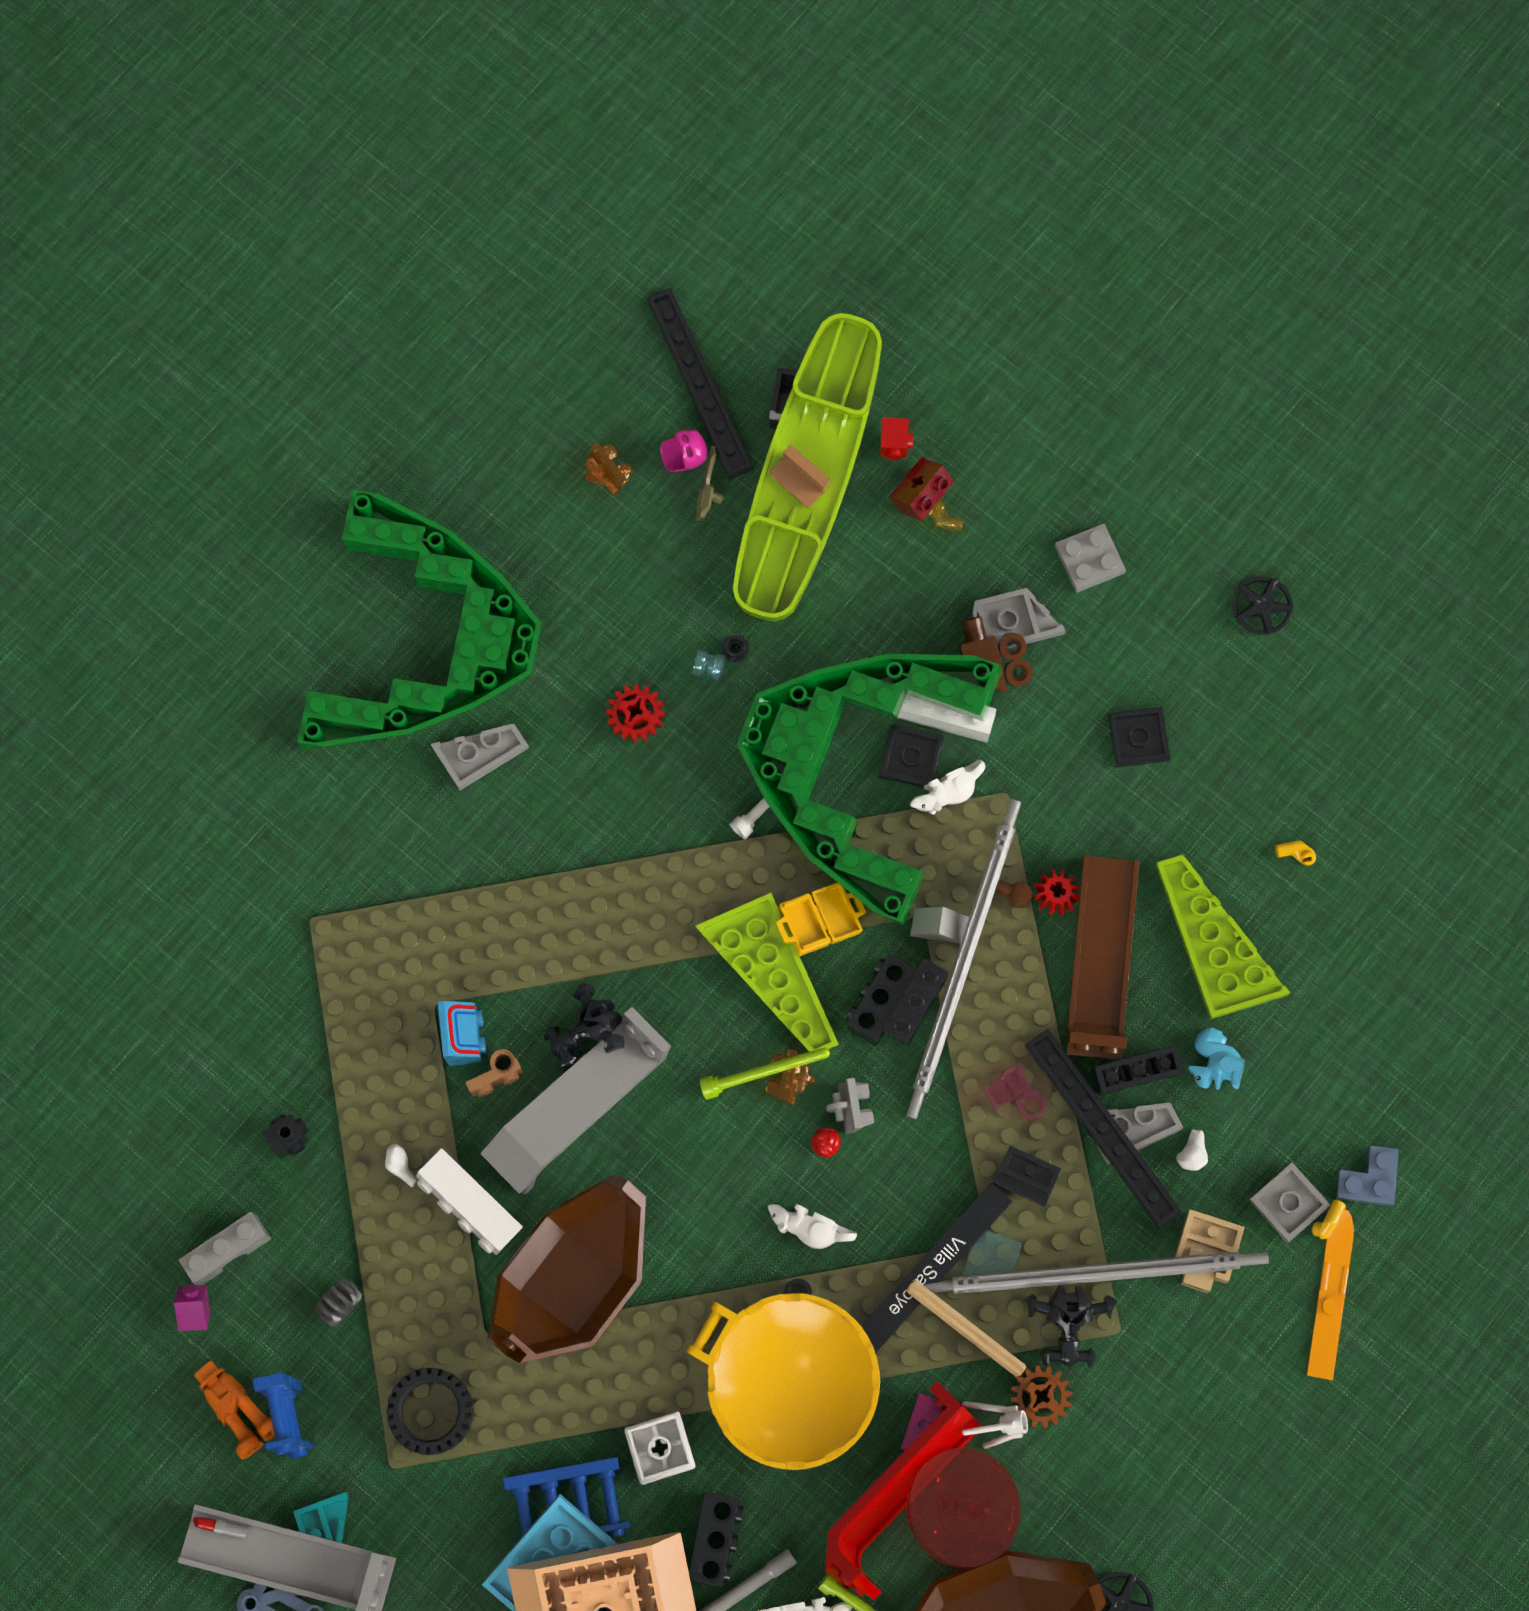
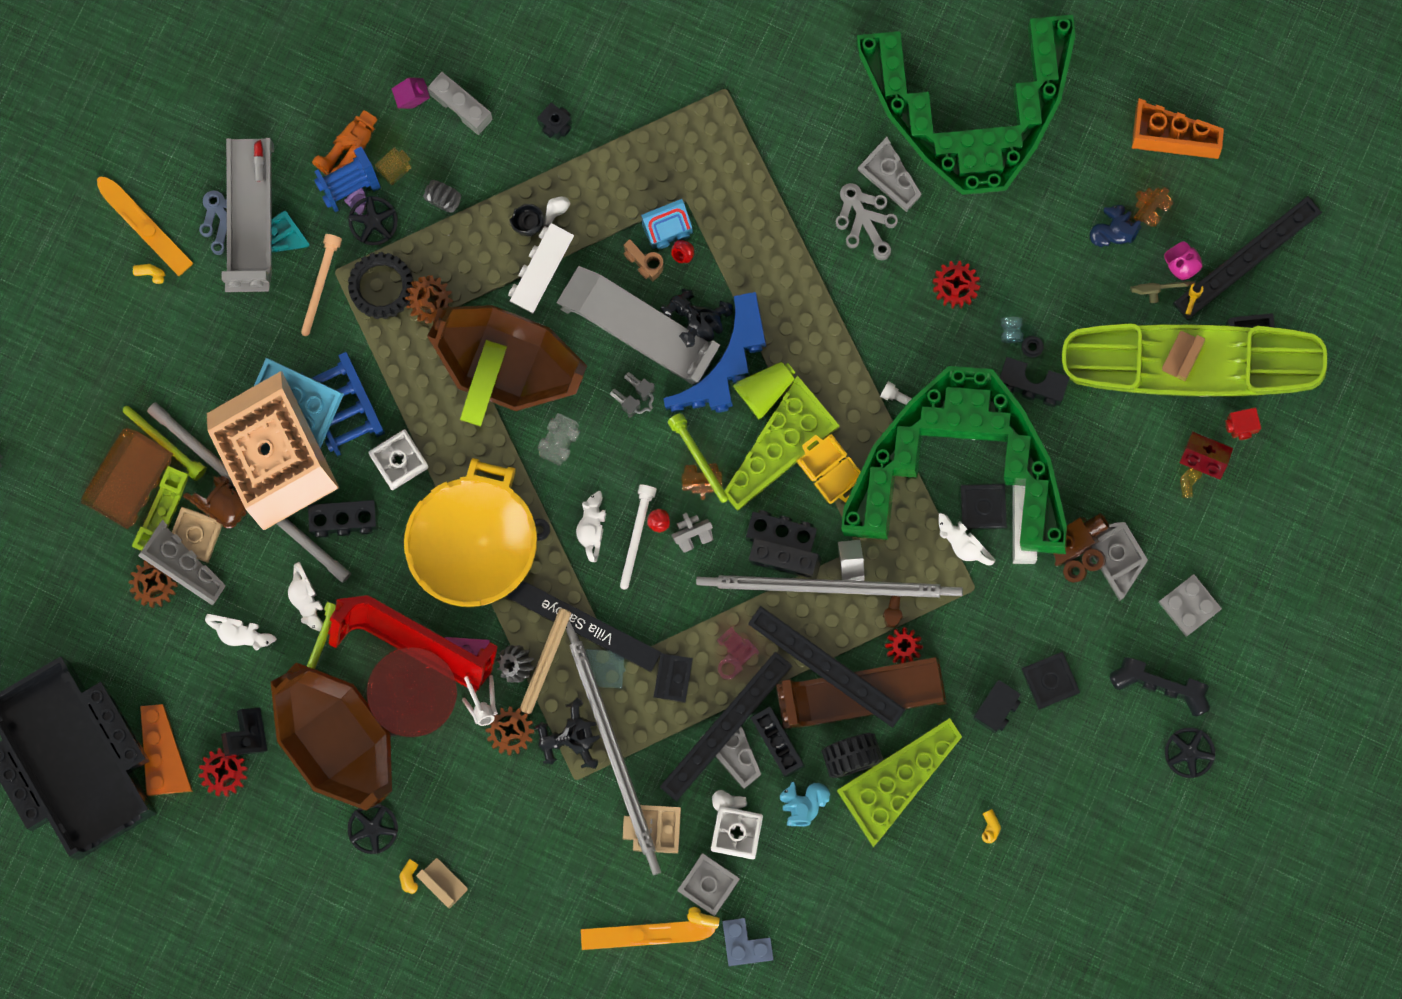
camera: 75 degrees right, 5 degrees up
none -> light nougat piece [301,234,342,336]
none -> lavender tile [344,188,367,215]
none -> black wheel [348,196,398,245]
none -> clear yellow brick [375,147,411,185]
none -> yellow arm [399,859,419,894]
none -> dark orange gear [405,275,453,324]
none -> tan panel [416,858,468,909]
none -> lime slope [460,340,507,427]
none -> dark grey gear [496,645,535,683]
none -> black hair [509,204,544,237]
none -> clear brick [537,413,580,466]
none -> piece [610,372,655,418]
none -> white piece [620,485,657,590]
none -> blue arch [663,292,767,412]
none -> red piece [671,240,694,263]
none -> white brick [711,806,763,859]
none -> lime cone [733,362,795,419]
none -> black tile [748,606,906,728]
none -> black tyre [821,733,883,778]
none -> light grey plant [836,183,898,260]
none -> black brick [973,679,1021,733]
none -> black arch [1000,357,1070,407]
none -> dark blue animal [1089,205,1142,247]
none -> black plate [1110,657,1210,717]
none -> orange wedge [1132,98,1224,159]
none -> yellow hand [1185,283,1203,315]

